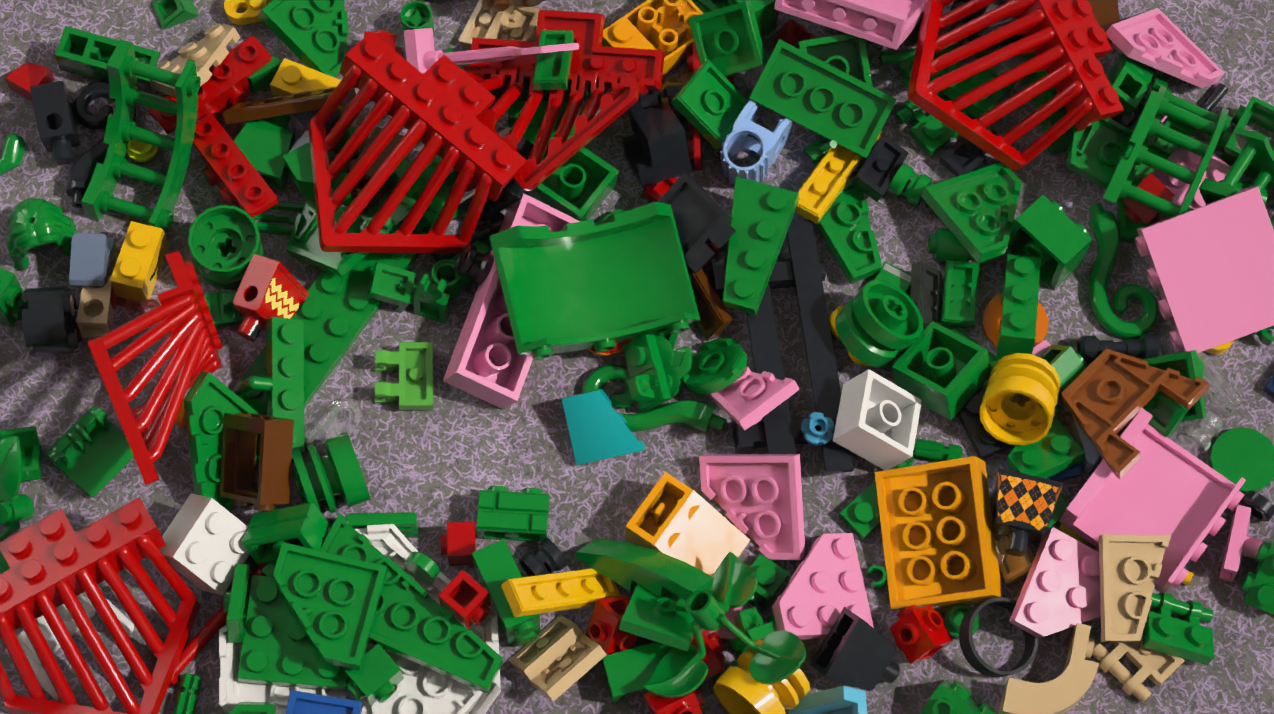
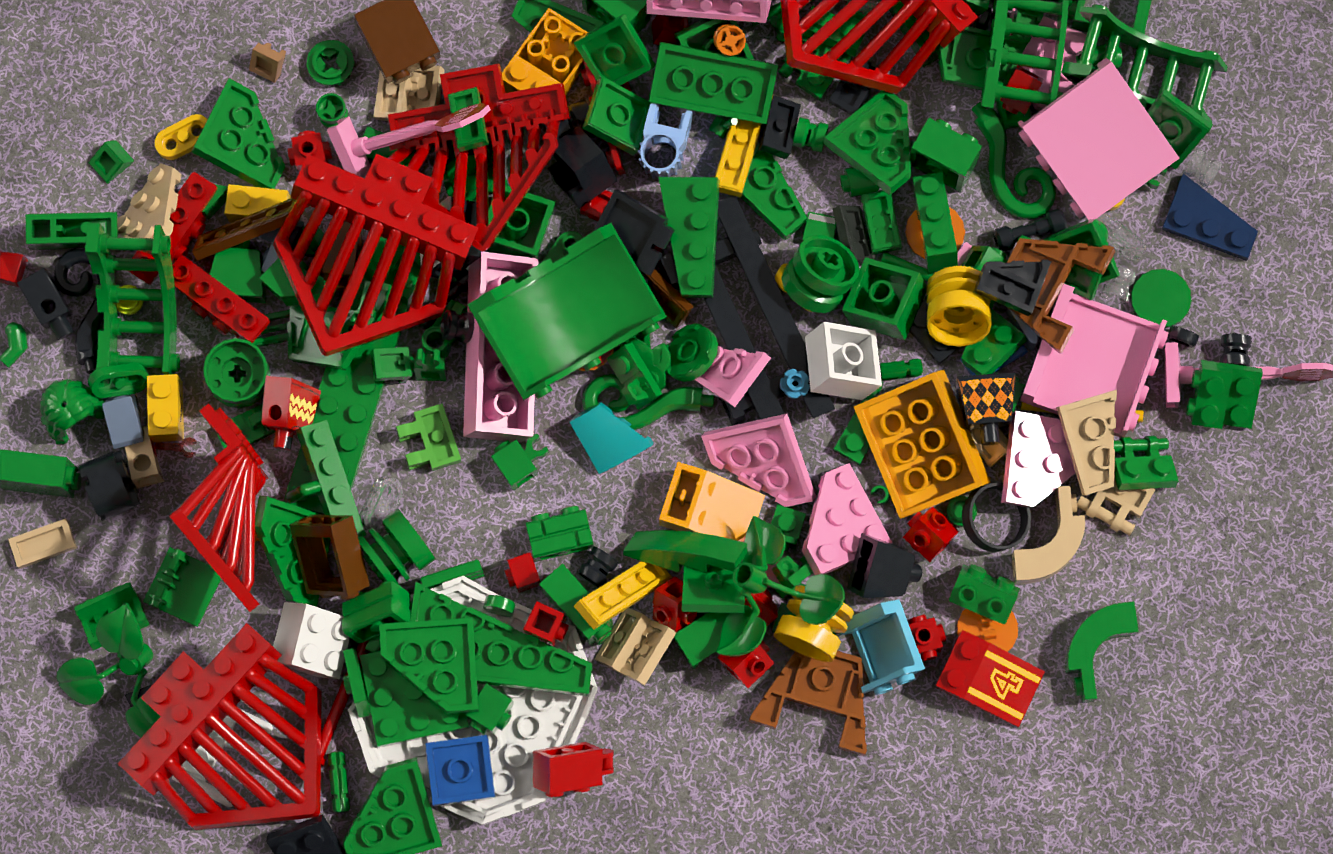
camera: 10 degrees left, 10 degrees up
none -> green plate [88,363,149,398]
none -> green brick [491,434,549,491]
none -> orange wheel [713,24,746,56]
none -> black wing [973,260,1051,316]

